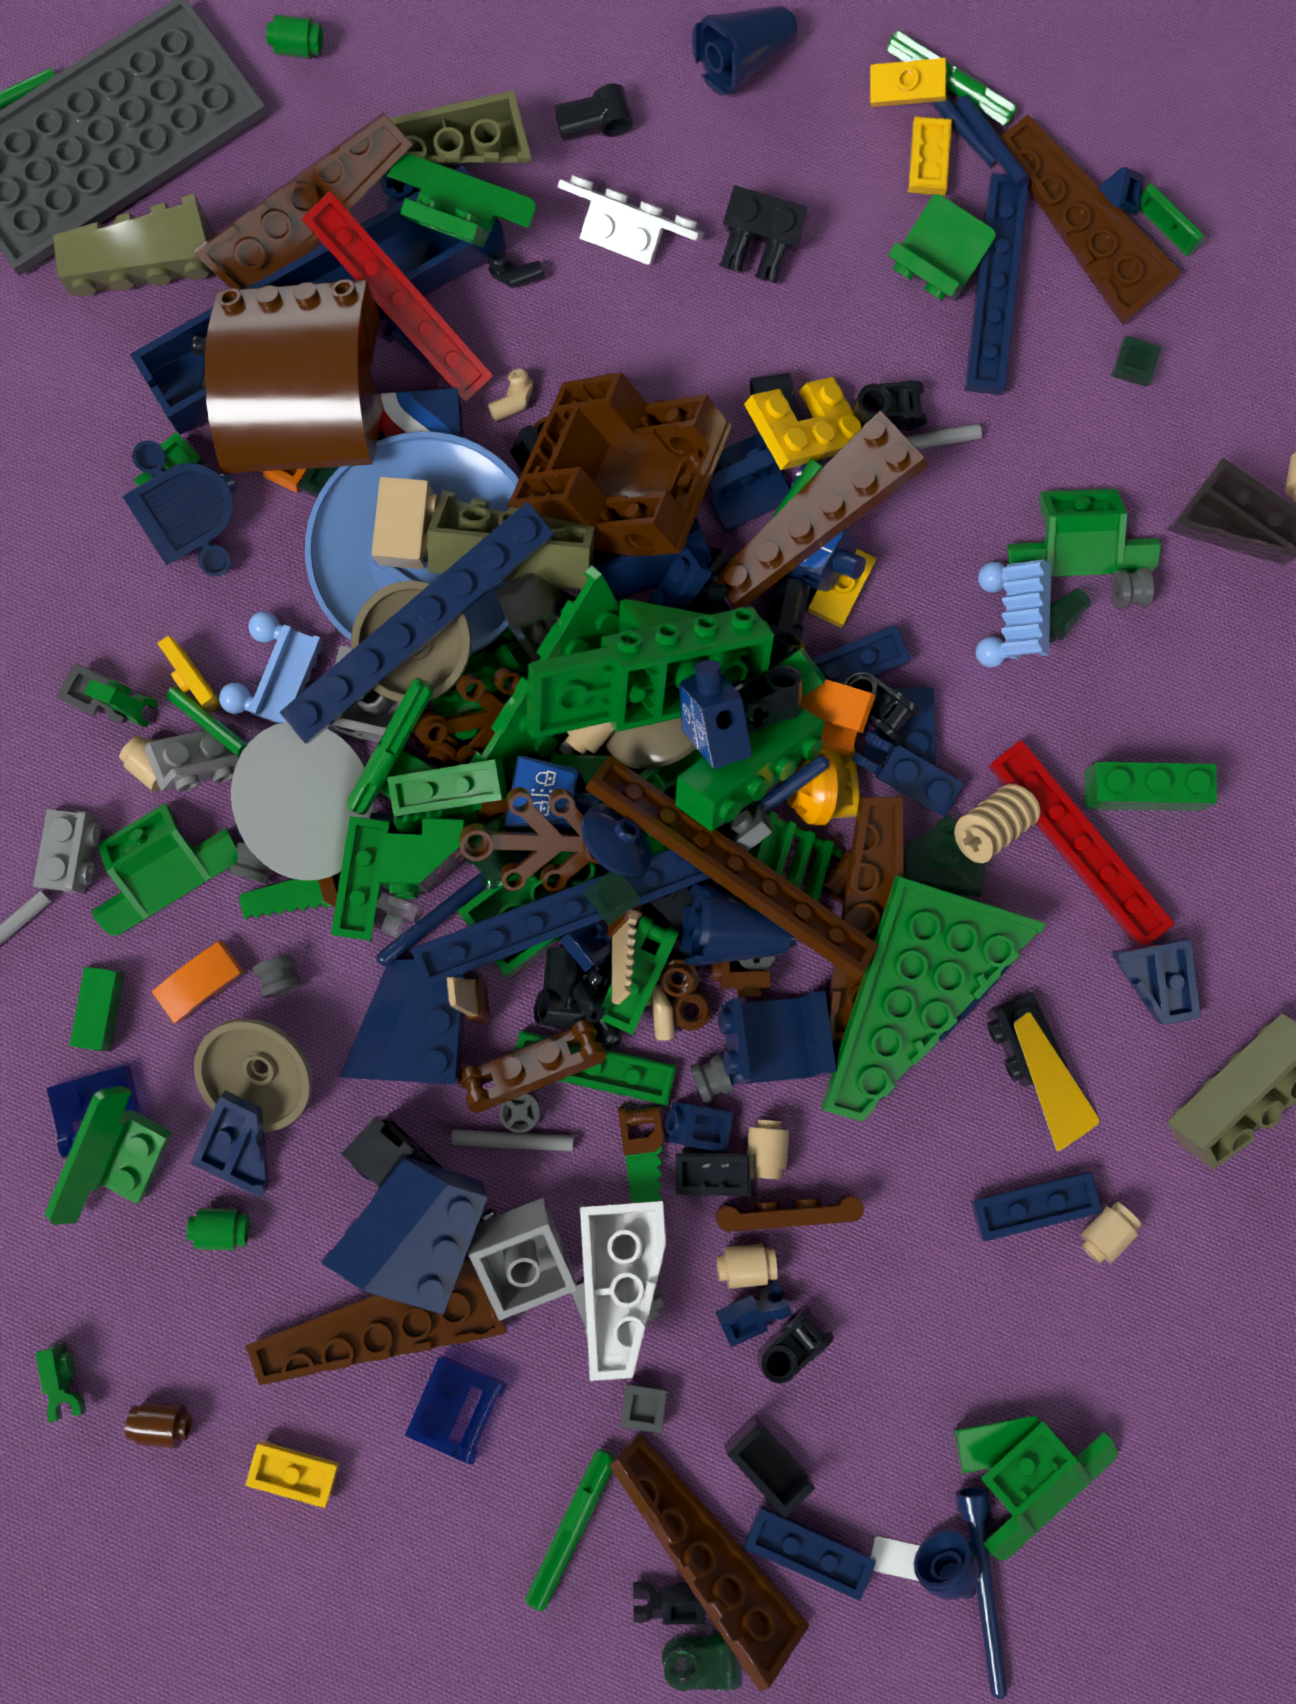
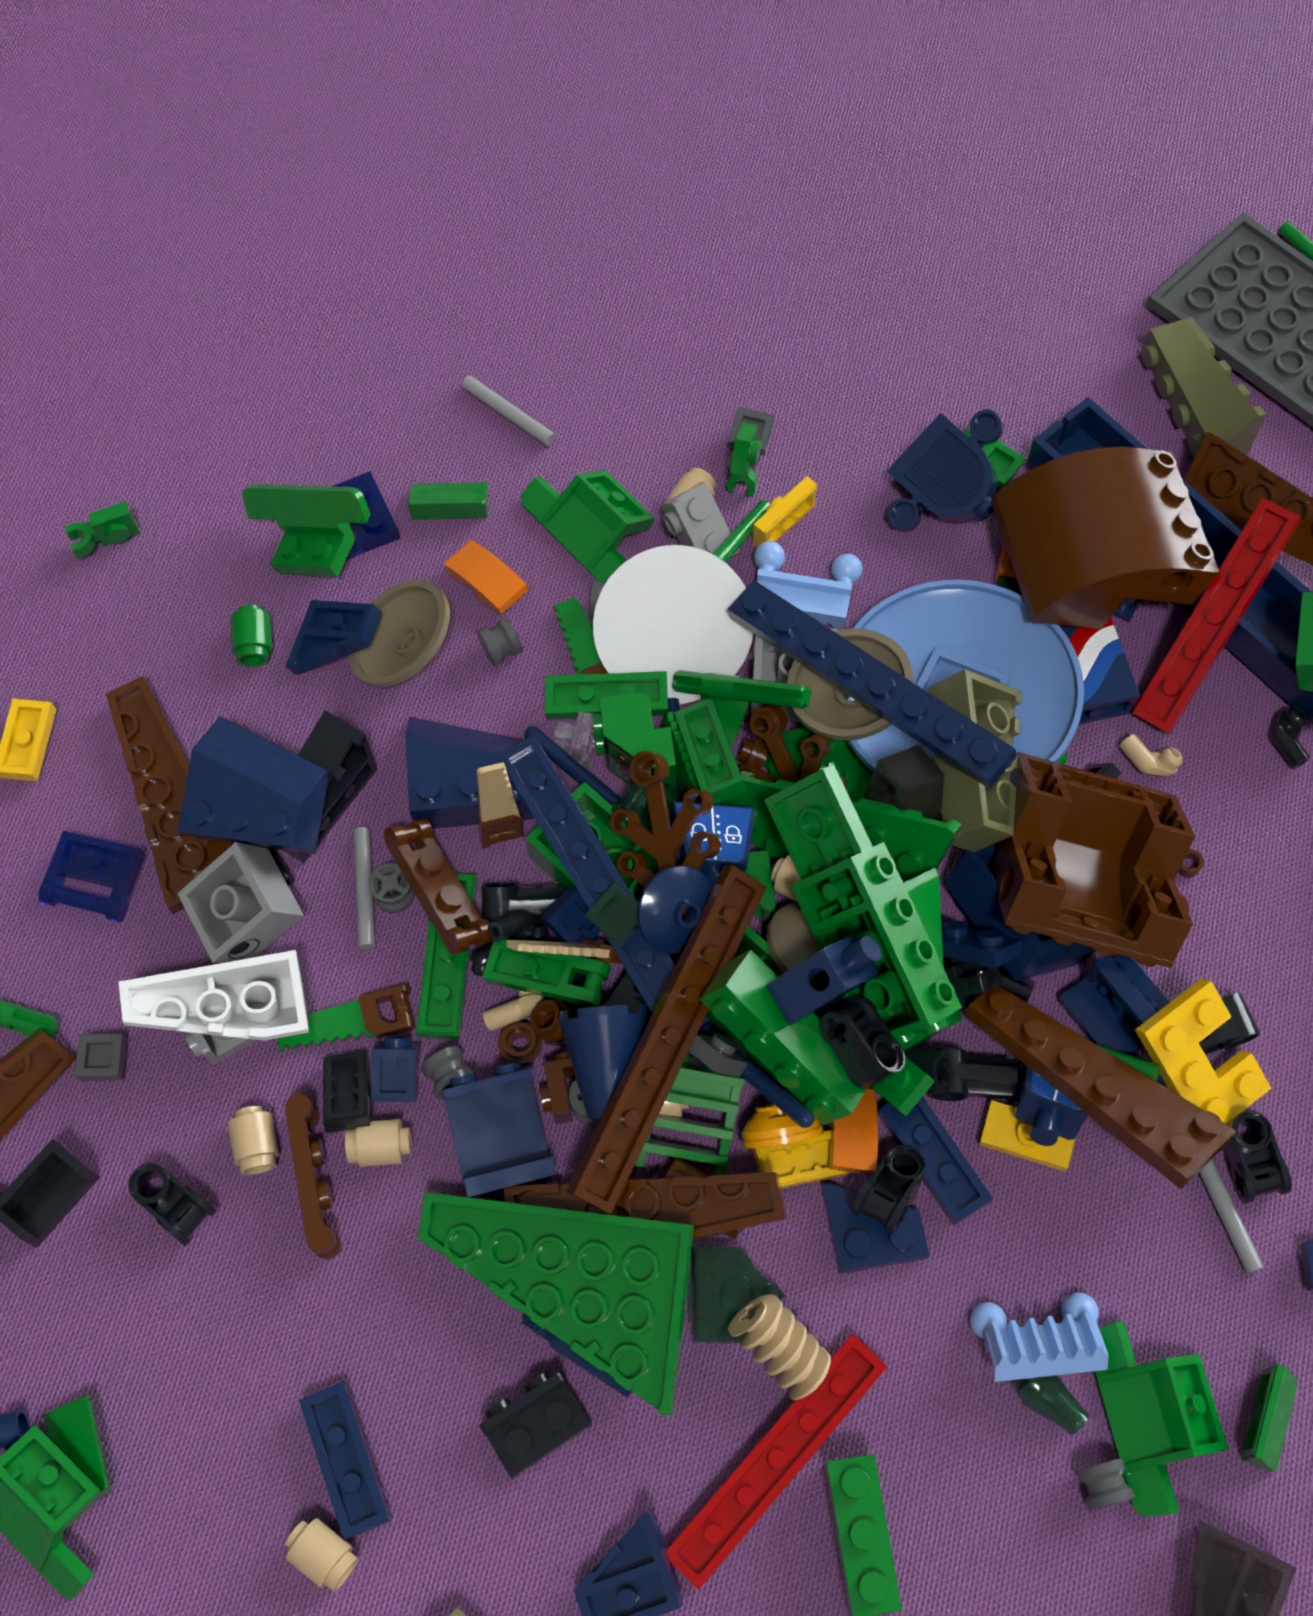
camera: 85 degrees right, 15 degrees down
light grey bracket [33,809,101,894] -> none
reddish brown brick [125,1402,192,1449] -> none
tan brick [371,477,439,570] -> none
dark blue plate [715,1281,793,1347] -> none
orange slope [802,679,876,733] -> none
dark blue hinge [852,731,965,817] -> none
yellow sticker [1014,1012,1100,1151] -> none
none -> green slope [1241,1364,1298,1472]

